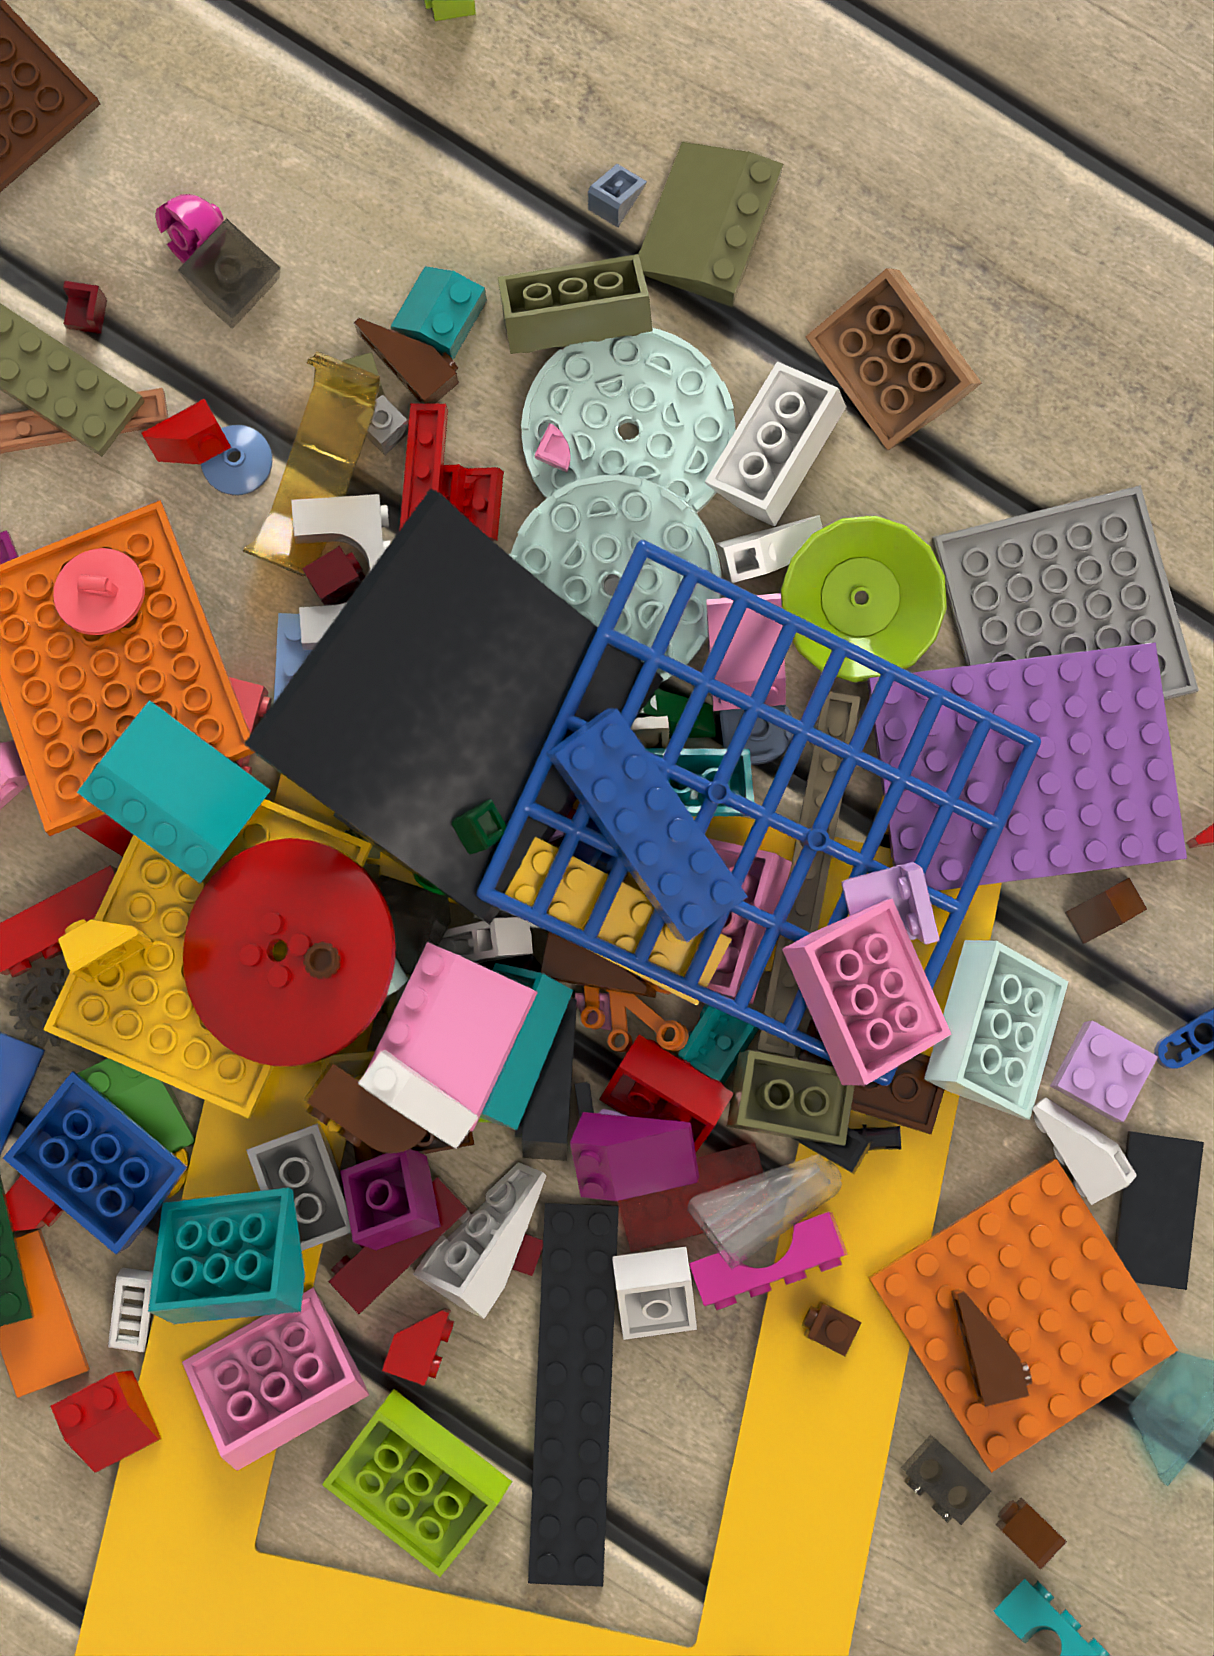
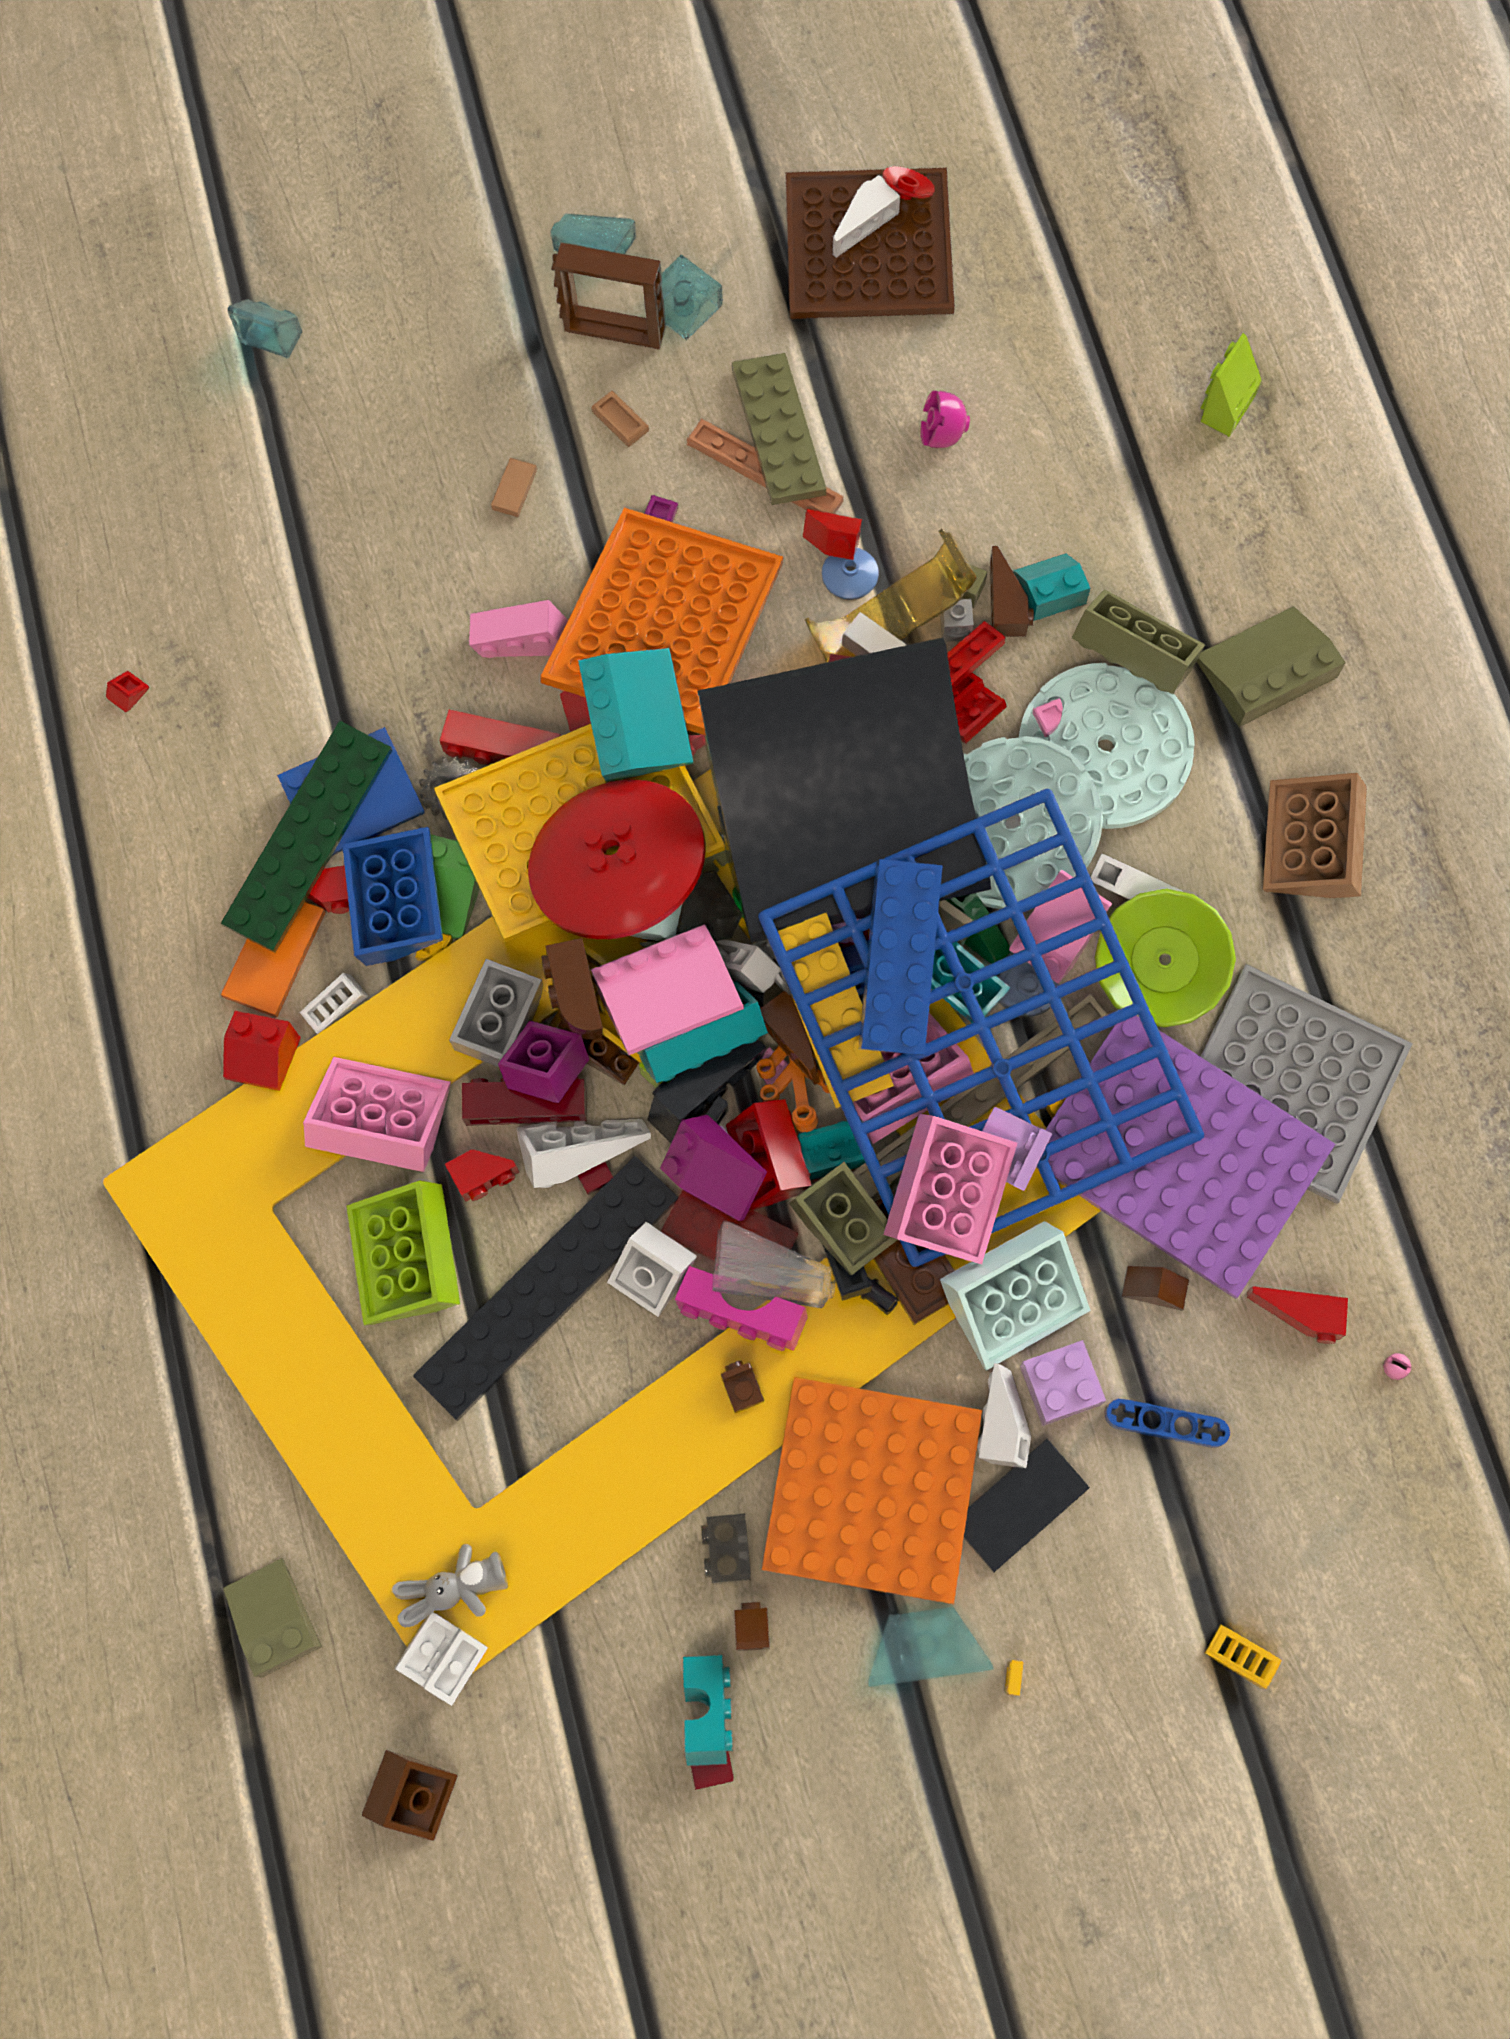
camera: 45 degrees right, 10 degrees down
coral shield [53,548,145,635] -> none
yellow slope [58,919,153,982] -> none
dark red panel [63,281,107,333] -> none
teal slope [148,1188,305,1324] -> none
clear smoke slope [178,218,281,329] -> none
reddish brown piece [303,942,341,979] -> none
white slope [358,1050,478,1149] -> none
dark green slope [452,799,507,854] -> none
sand blue slope [588,164,647,228] -> none
white slope [705,361,846,527] -> none
reddish brown slope [951,1289,1032,1407] -> none

